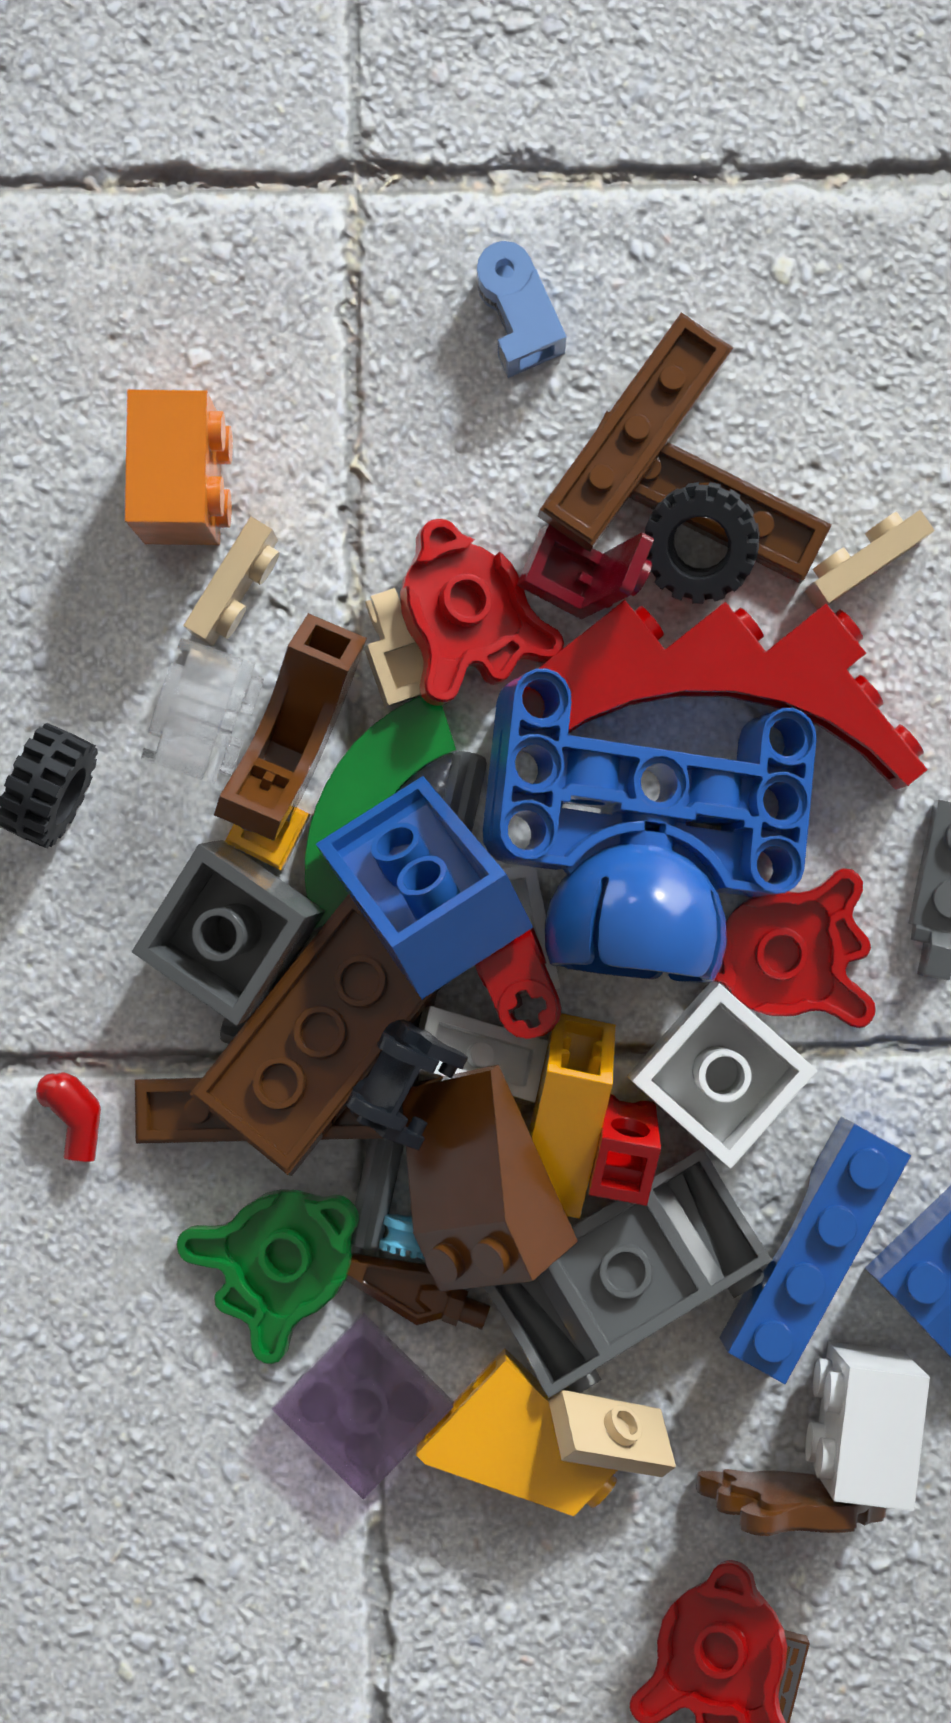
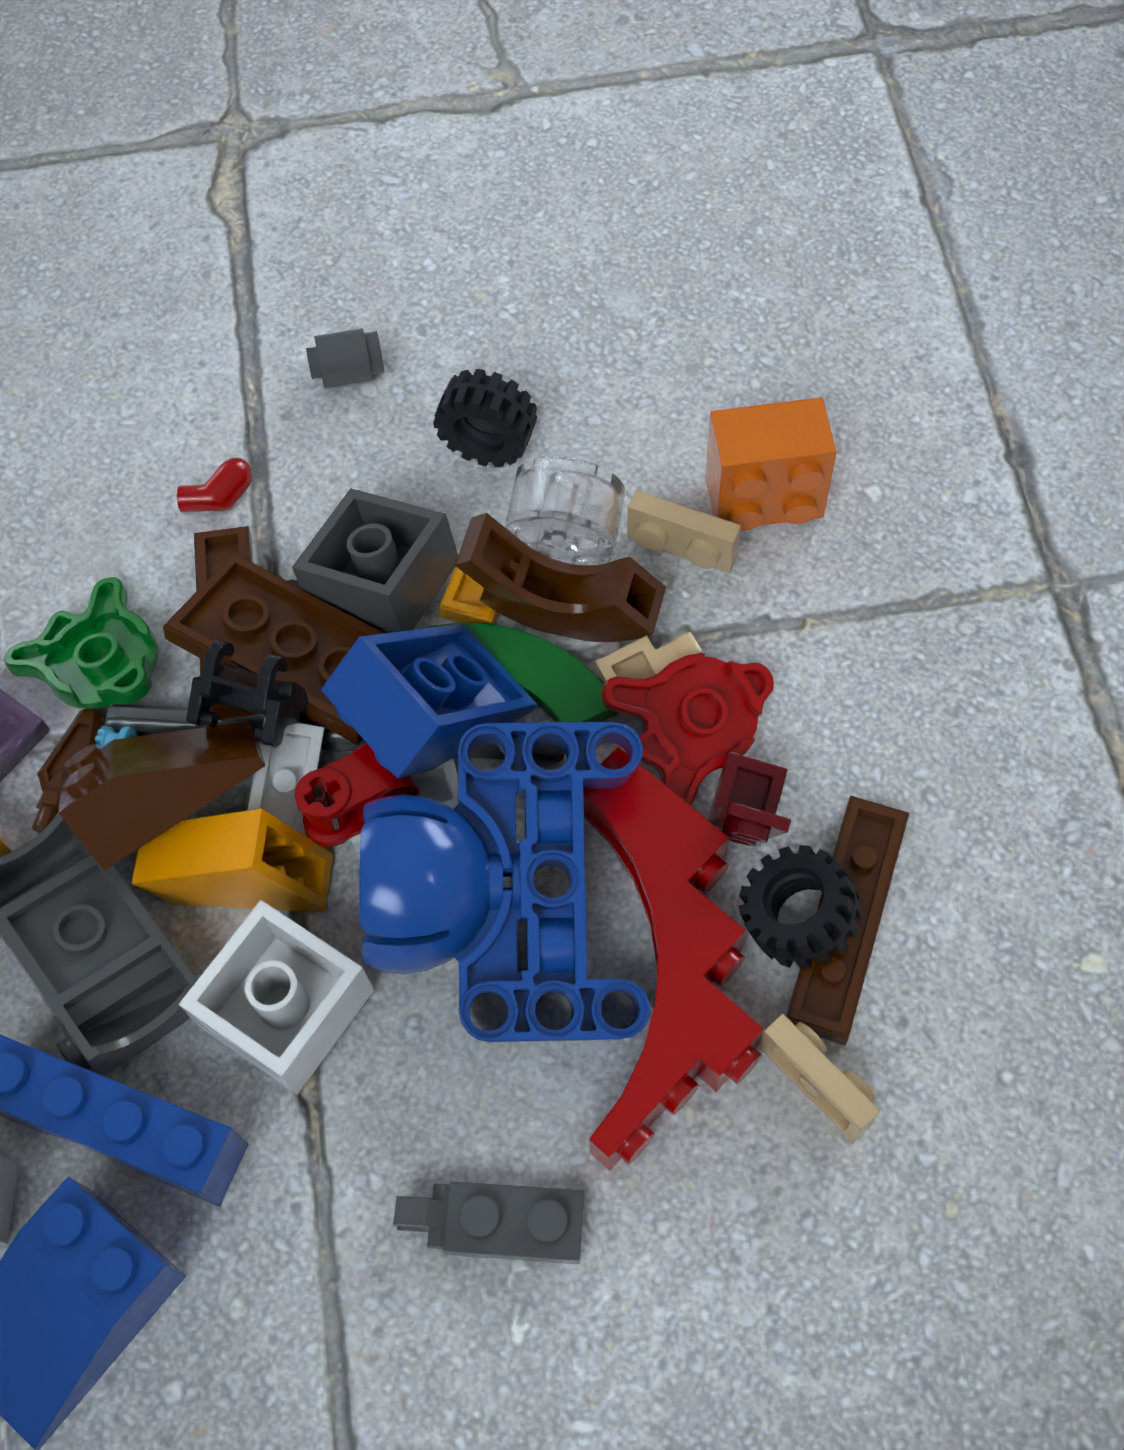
camera: 90 degrees right, 25 degrees down
medium blue leg [477,241,567,378] -> none
reddish brown tile [537,312,734,552] -> none
red leg [589,1093,661,1206] -> none
red tile [714,868,876,1028] -> none

